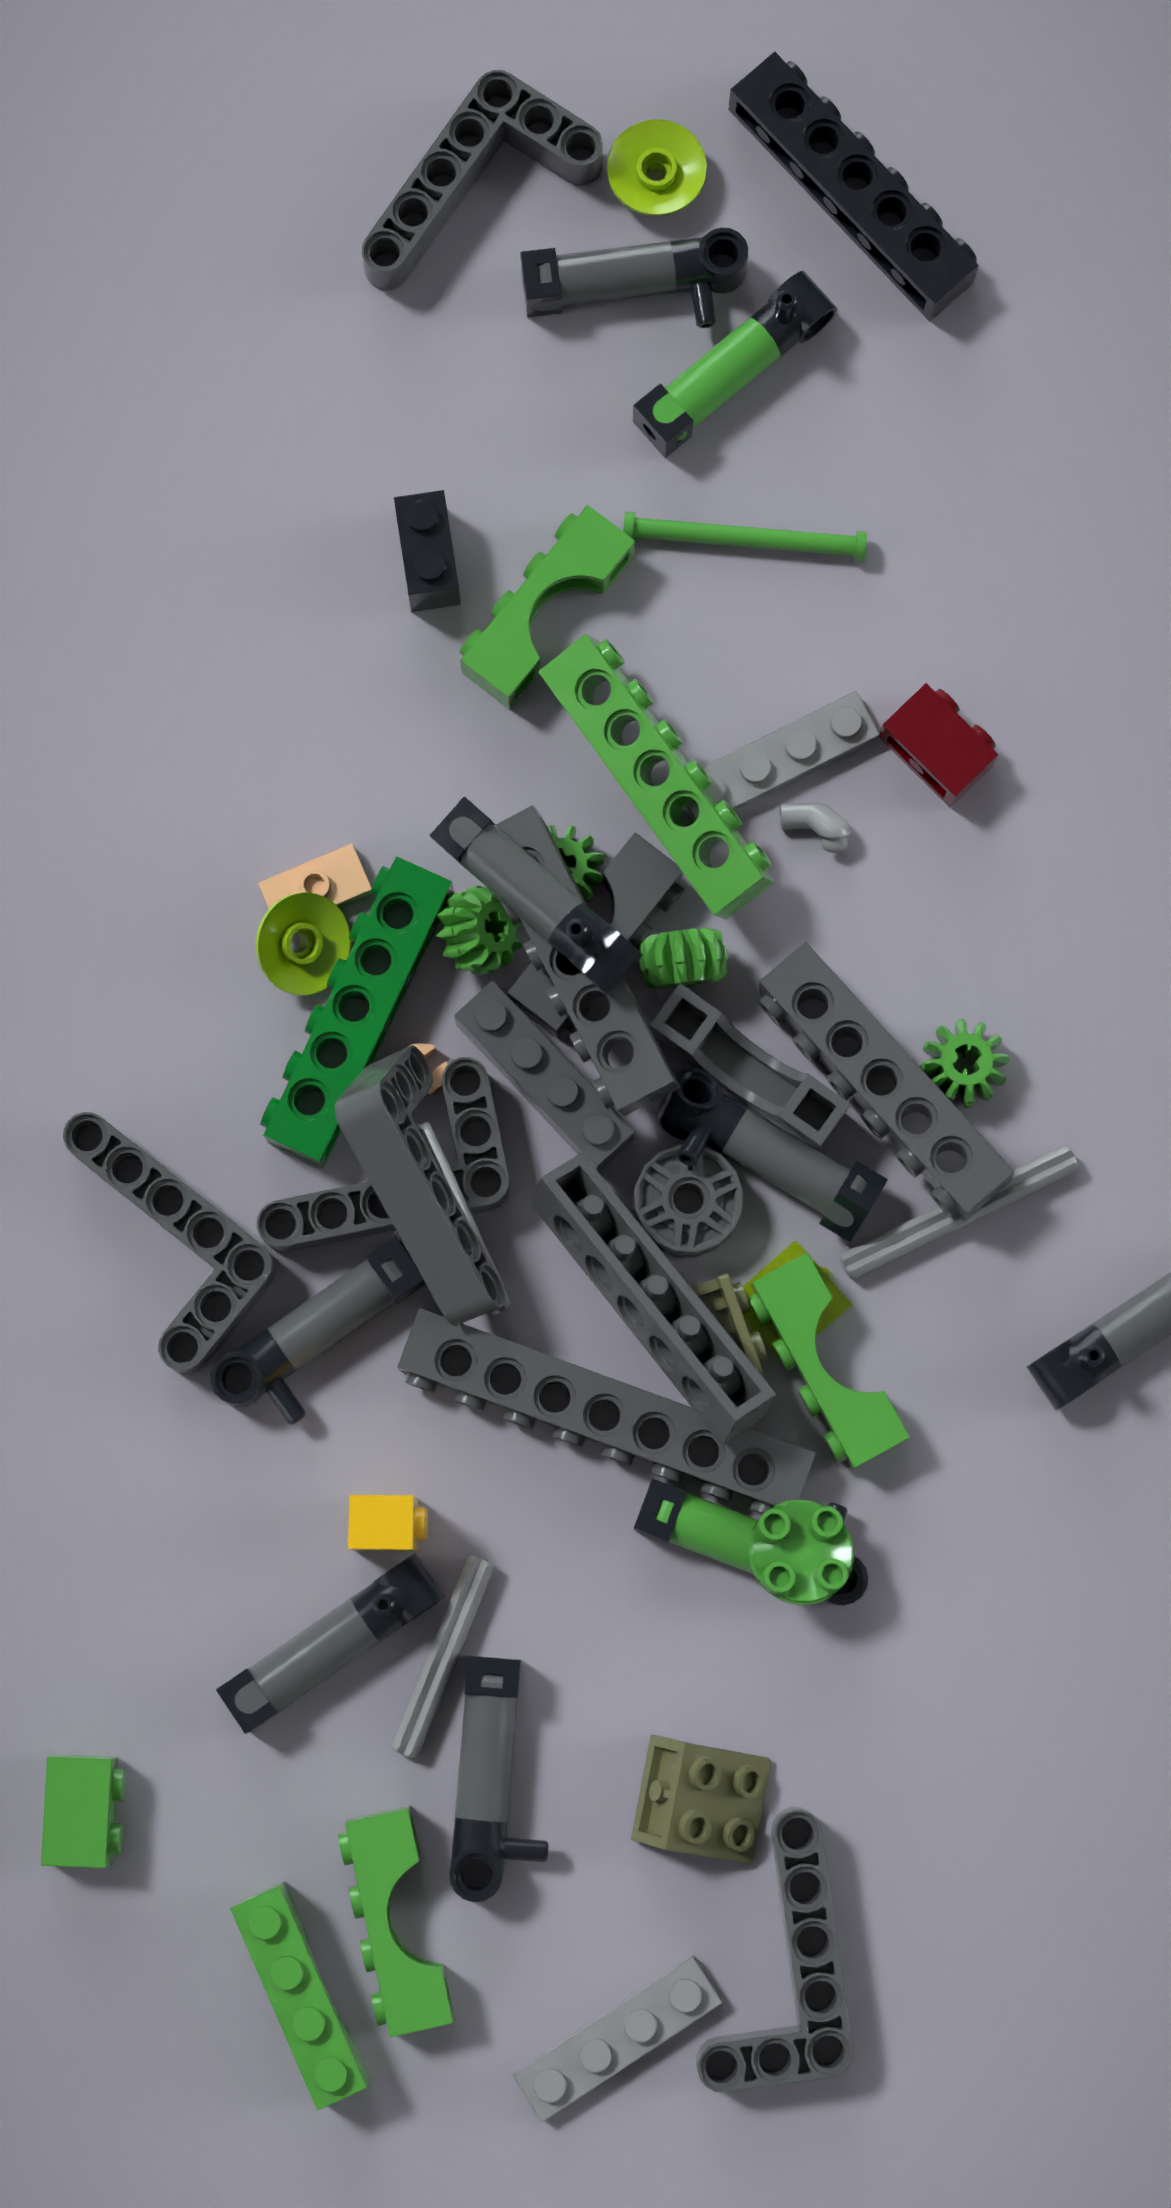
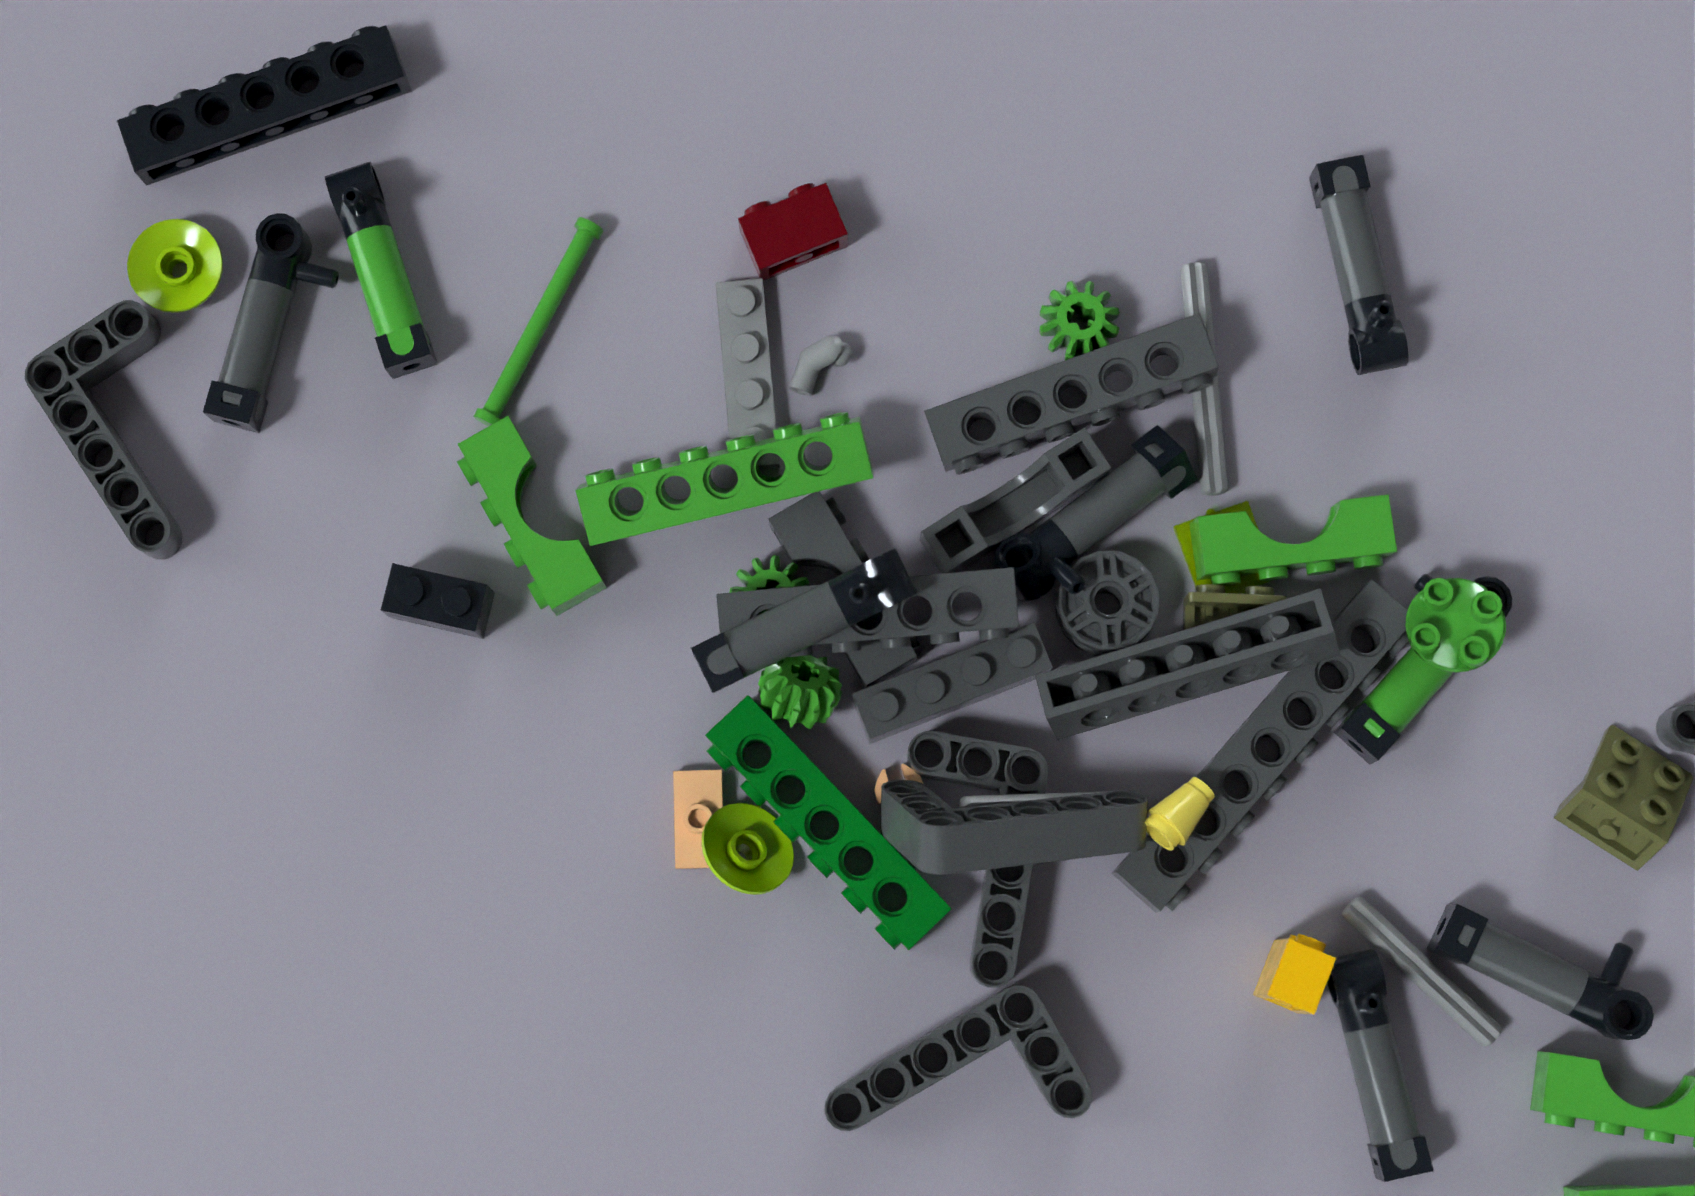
camera: 65 degrees left, 0 degrees up
piece [210,1236,426,1425] -> none
bright green gear [639,928,728,989] -> none
none -> light yellow cone [1145,777,1215,851]

